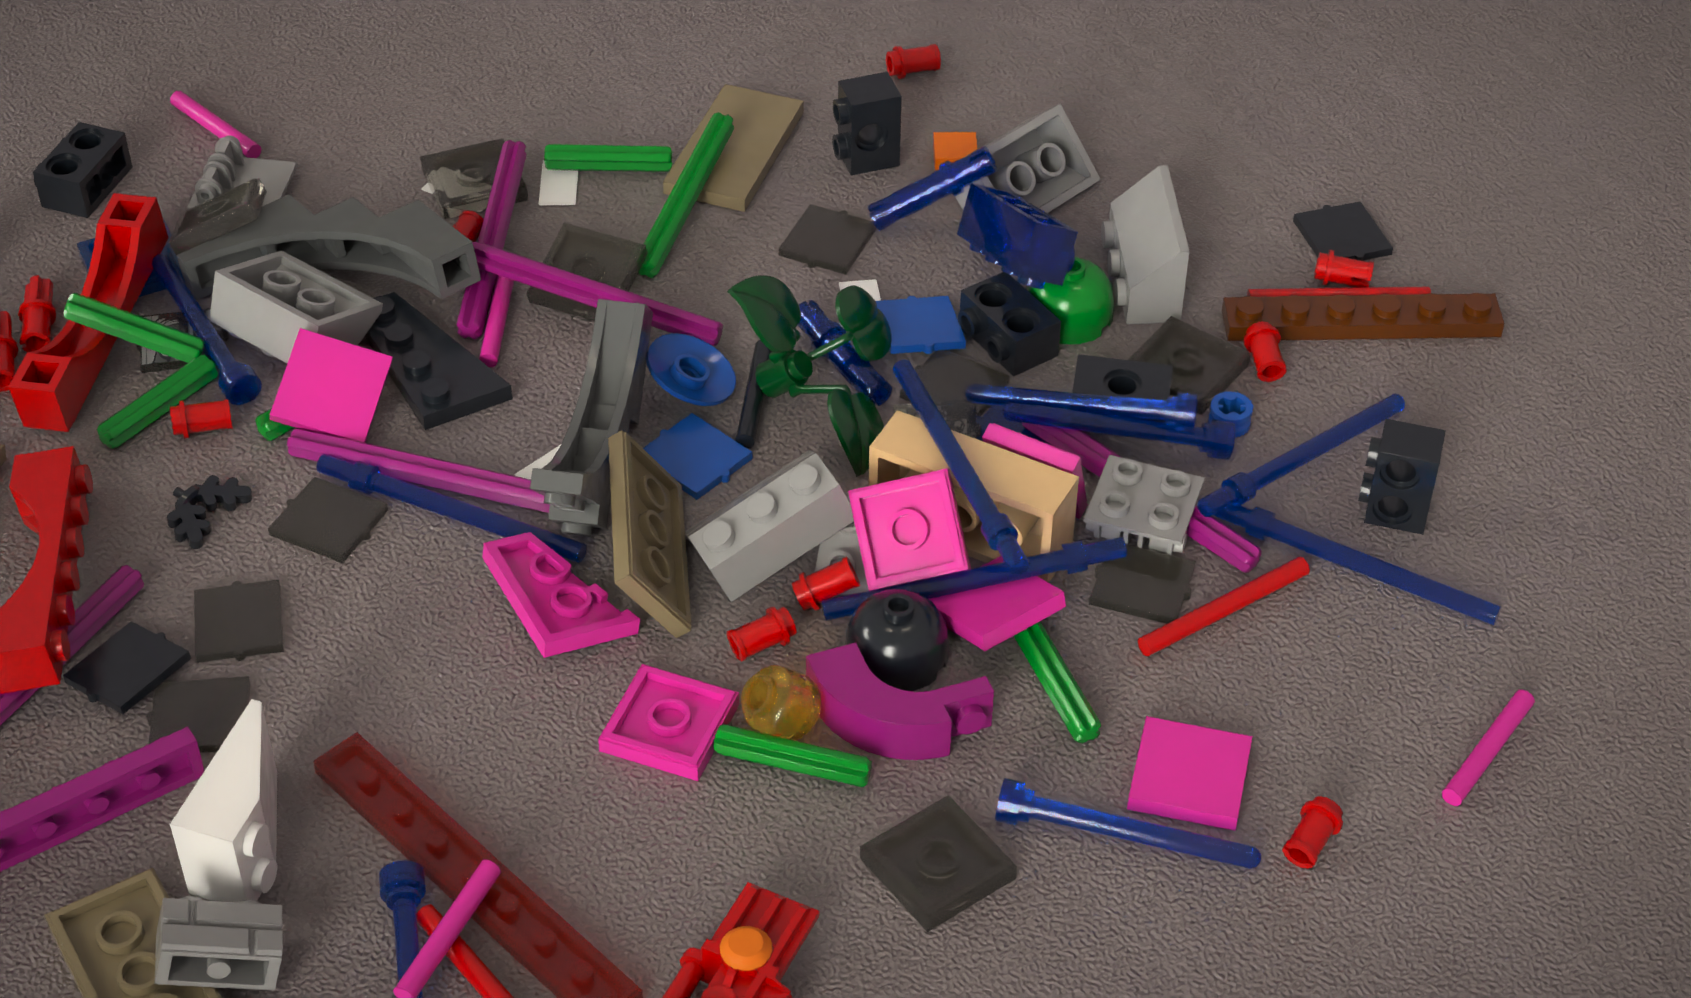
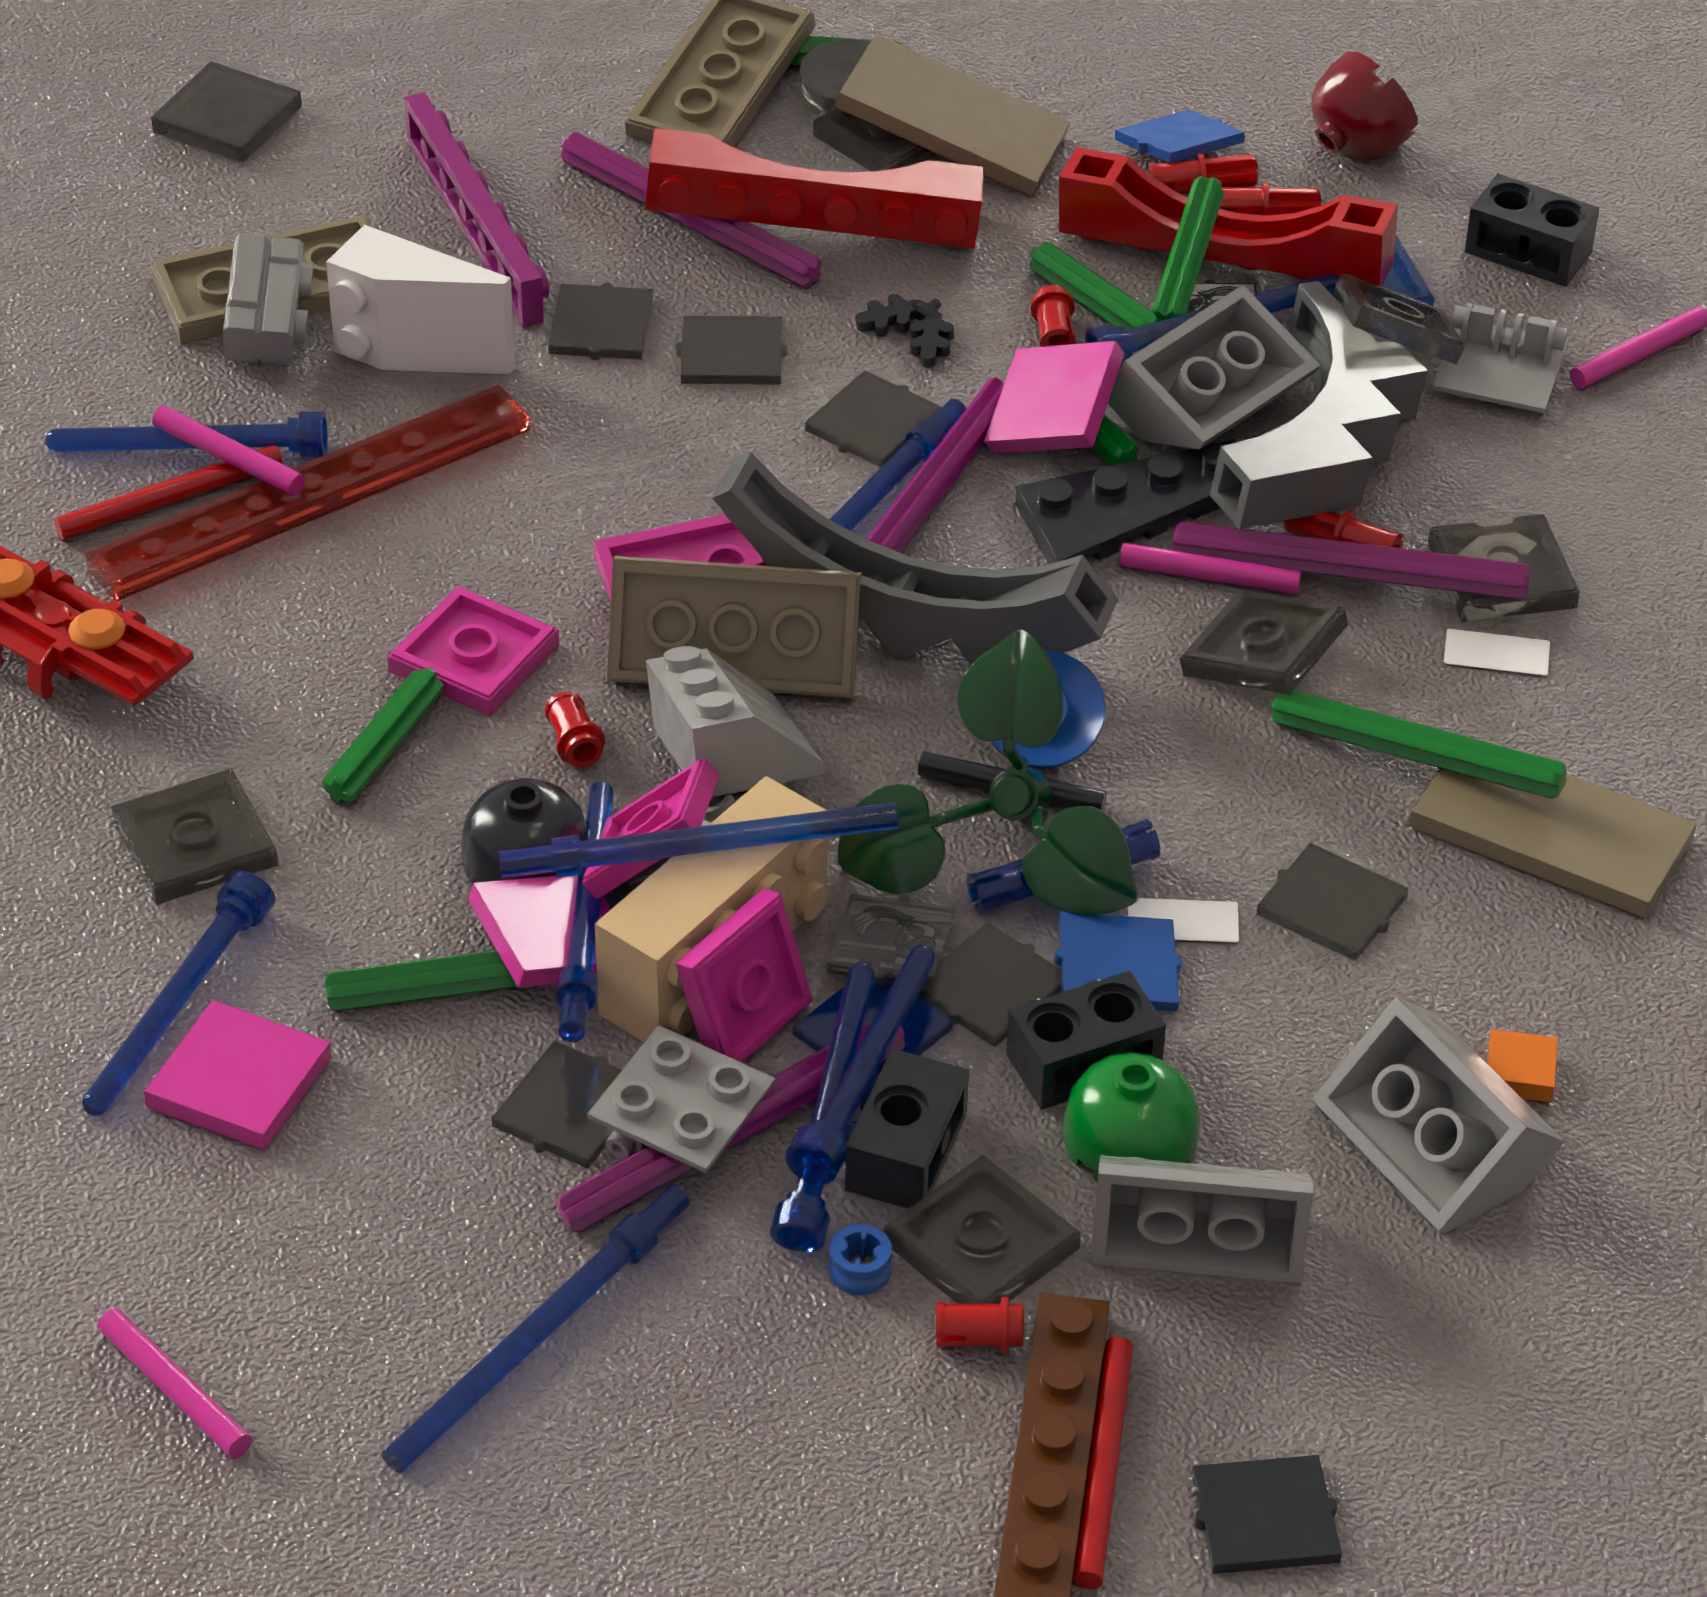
camera: 100 degrees right, 0 degrees up
black piece [63,621,191,714] -> none
magenta axle [472,242,723,346] -> none
green axle [544,144,672,172] -> none
blue piece [643,413,753,500] -> none
clear yellow head [741,665,821,741] -> none
red pin [791,556,860,611] -> none
magenta arch [806,642,994,760] -> none
black brick [832,72,902,175] -> none
clear blue pin [868,146,998,231] -> none
clear blue brick [957,183,1078,289] -> none
red bar [1138,556,1310,657] -> none
clear blue bar [1197,393,1405,517] -> none
red pin [1282,796,1343,869] -> none
red pin [1314,250,1374,287] -> none
black brick [1358,419,1446,535] -> none

